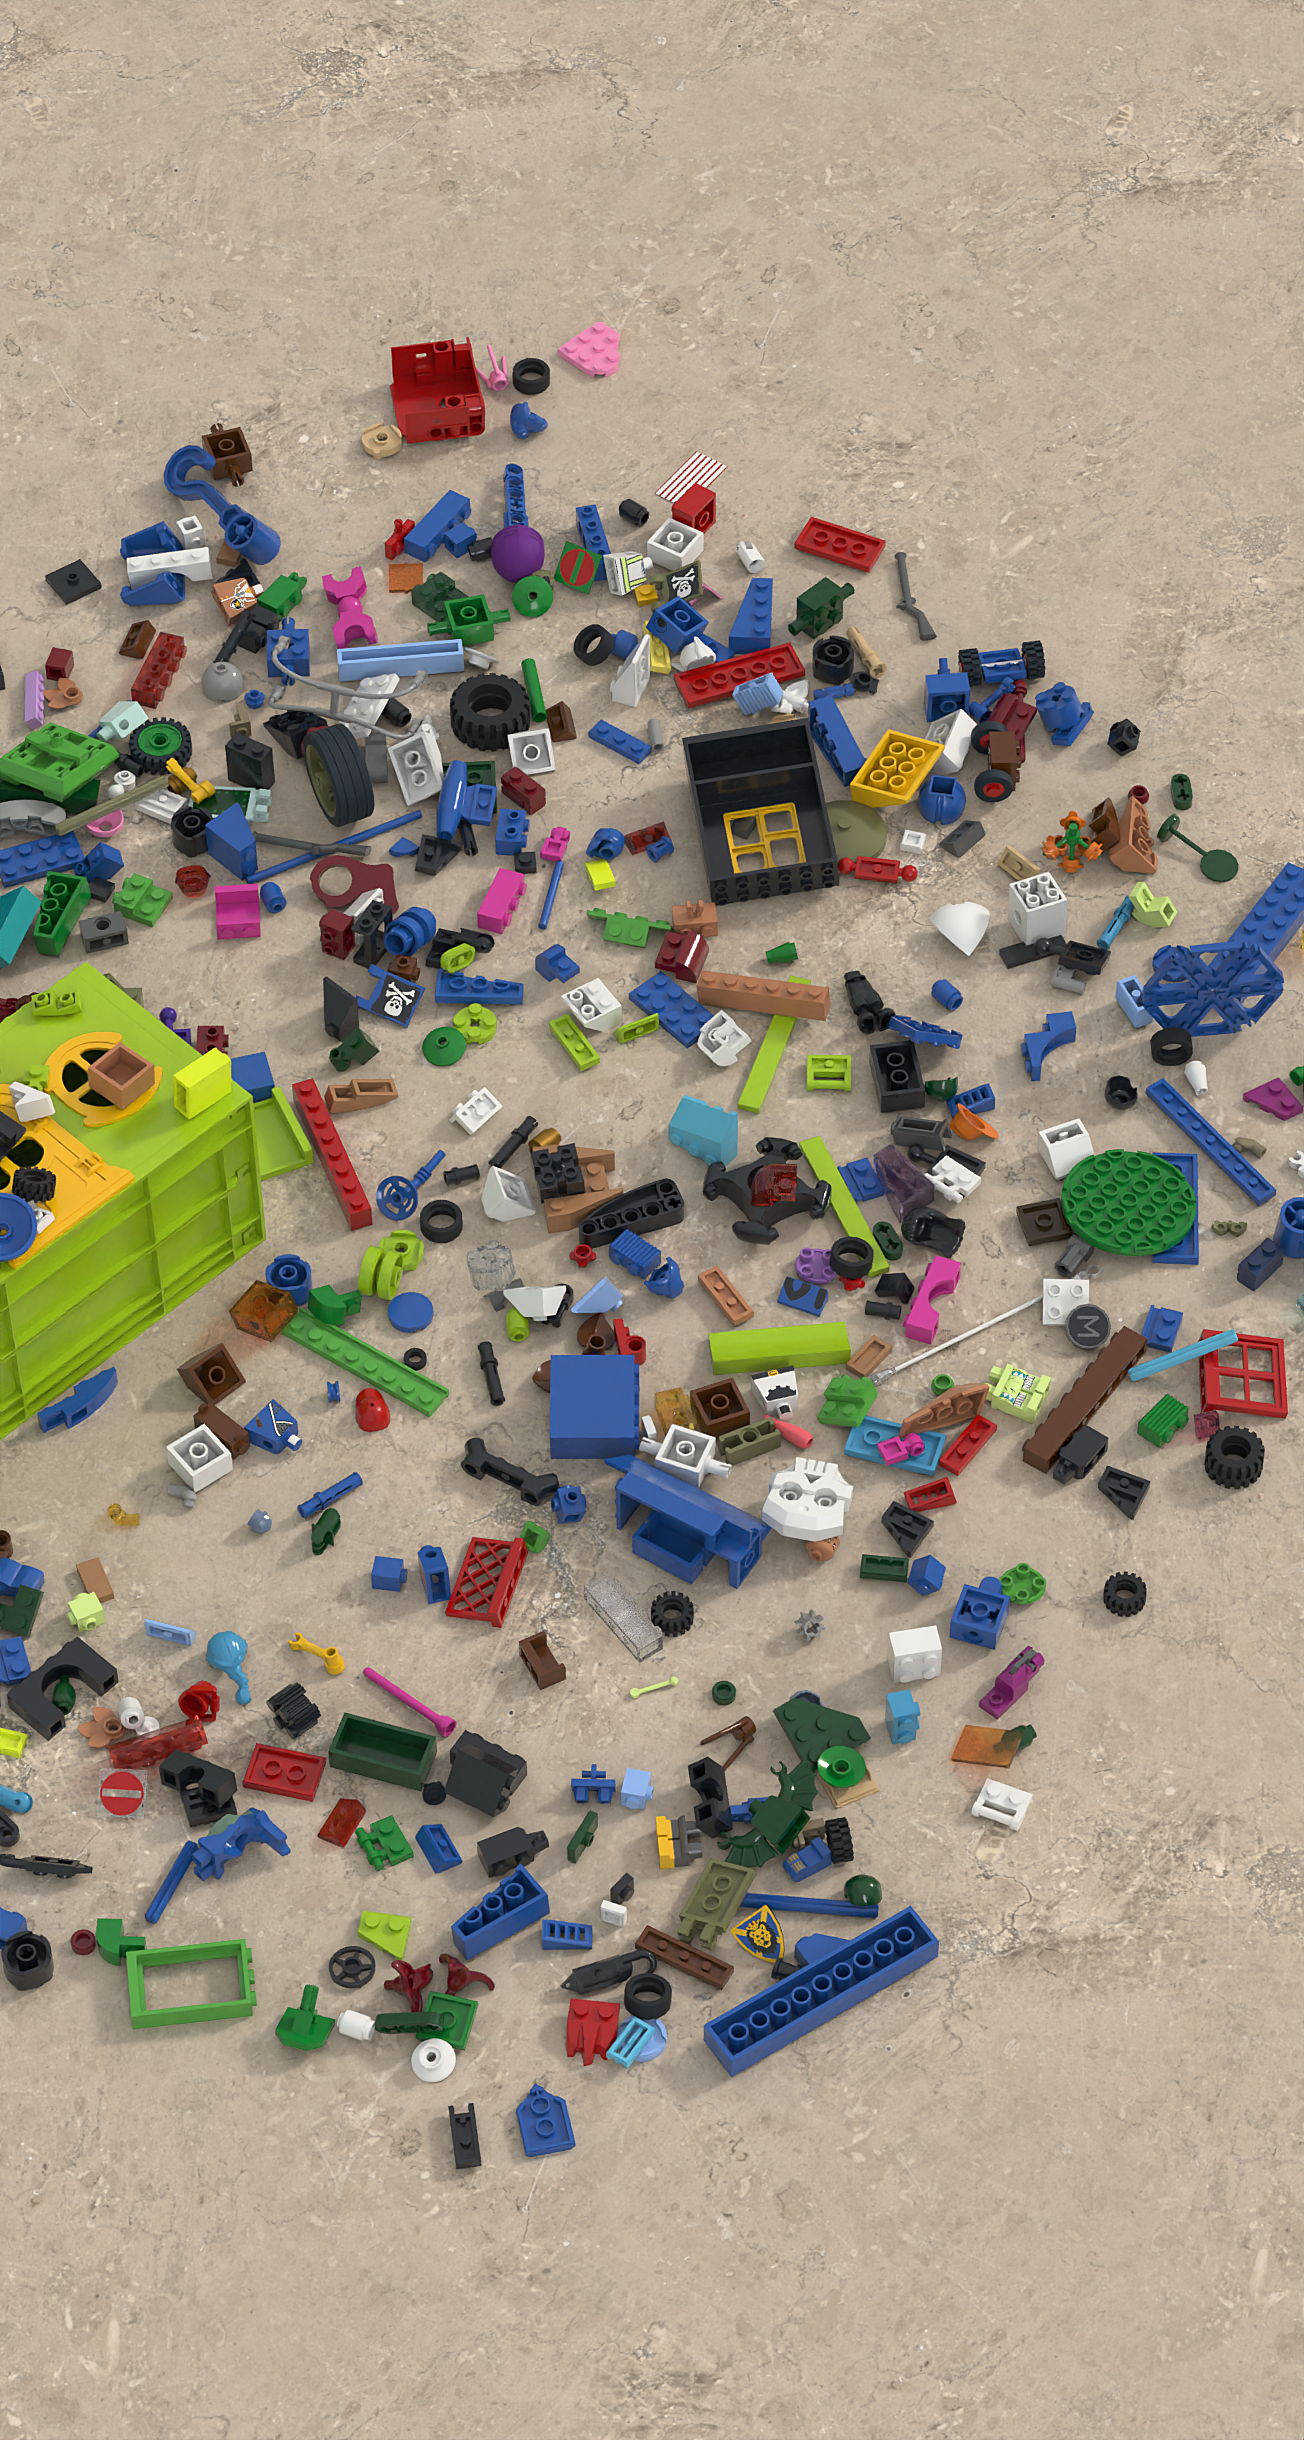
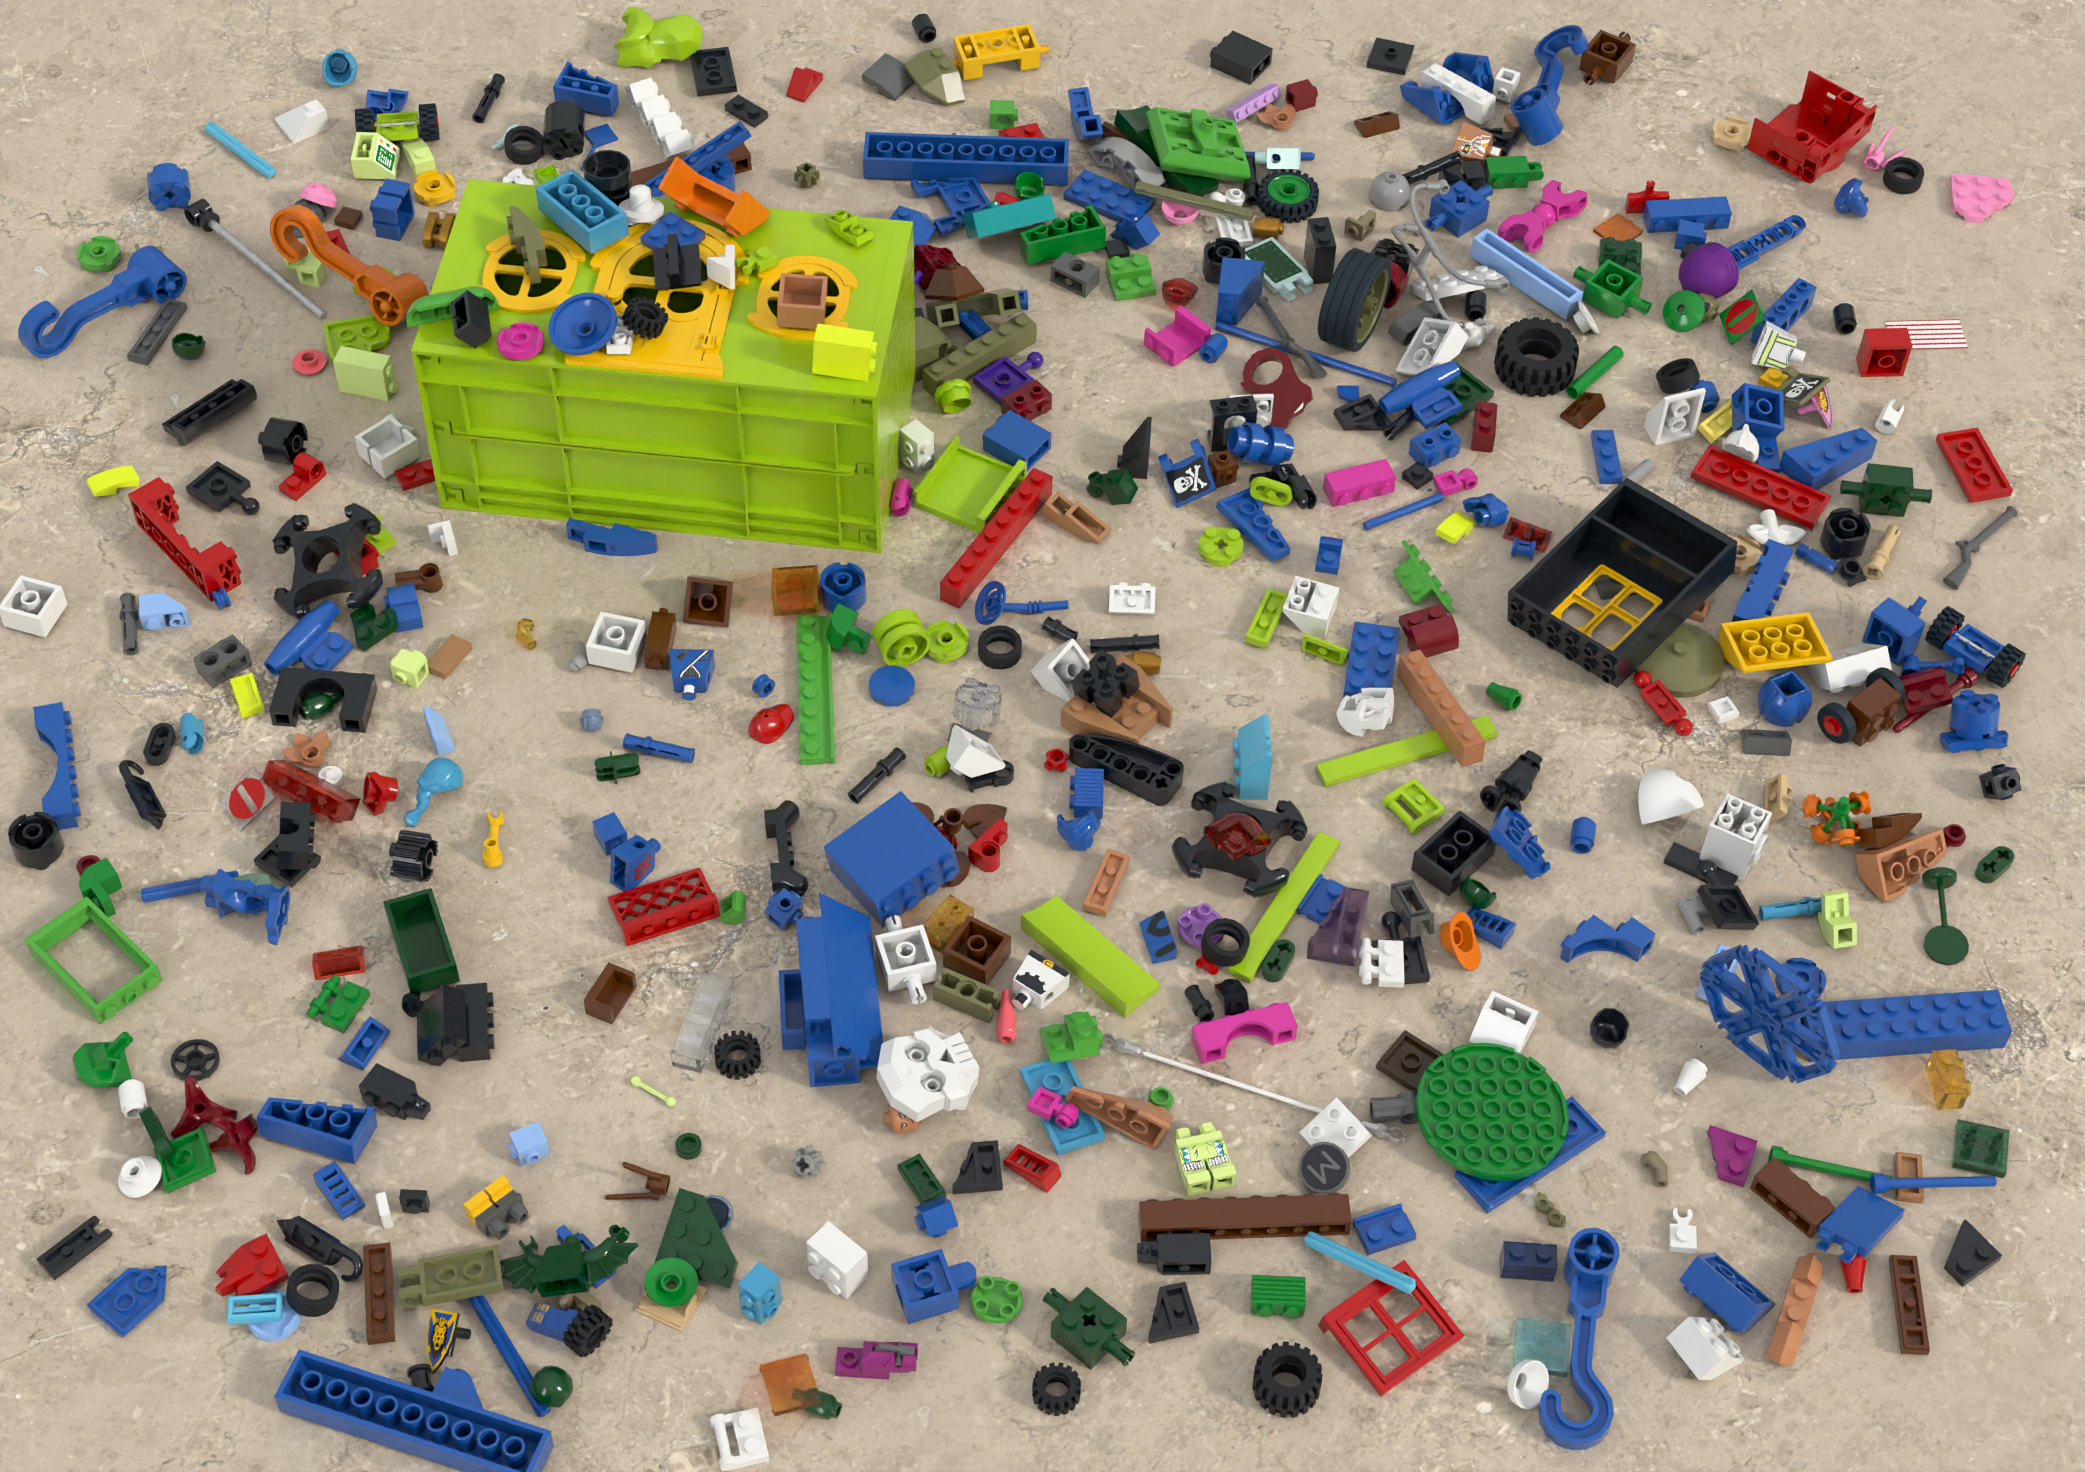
camera: 50 degrees right, 0 degrees up
white brick [117,1697,145,1729] -> none
clear red brick [131,632,187,709] -> none
yellow brick [166,758,216,804] -> none
red tile [243,1743,326,1802] -> none
blue plate [244,690,265,709] -> none
dark red brick [319,909,355,961] -> none
lime wing [358,1910,412,1961] -> none
dark pink piece [363,1667,457,1737] -> none
black piece [404,1348,427,1371] -> none
green dish [422,1027,466,1066] -> none
white slope [507,728,556,775] -> none
dark green plate [567,1810,598,1864] -> none
light blue slope [571,1276,624,1313] -> none
blue hips [571,1764,616,1804] -> none
white tile [641,1415,657,1442] -> none
white brick [647,518,704,571] -> none
nougat brick [672,900,718,937] -> none
black arch [688,1756,733,1839] -> none
light blue brick [732,673,783,715] -> none
medium nougat tile [846,1335,892,1378] -> none
black piece [901,1206,966,1258] -> none
red plate [939,1414,997,1476] -> none
blue plate [1145,1078,1277,1206] -> none
black tyre [1150,1027,1193,1066] -> none
clear pink tile [1194,1410,1220,1439] -> none
none -> dark green brick [1043,1287,1135,1369]

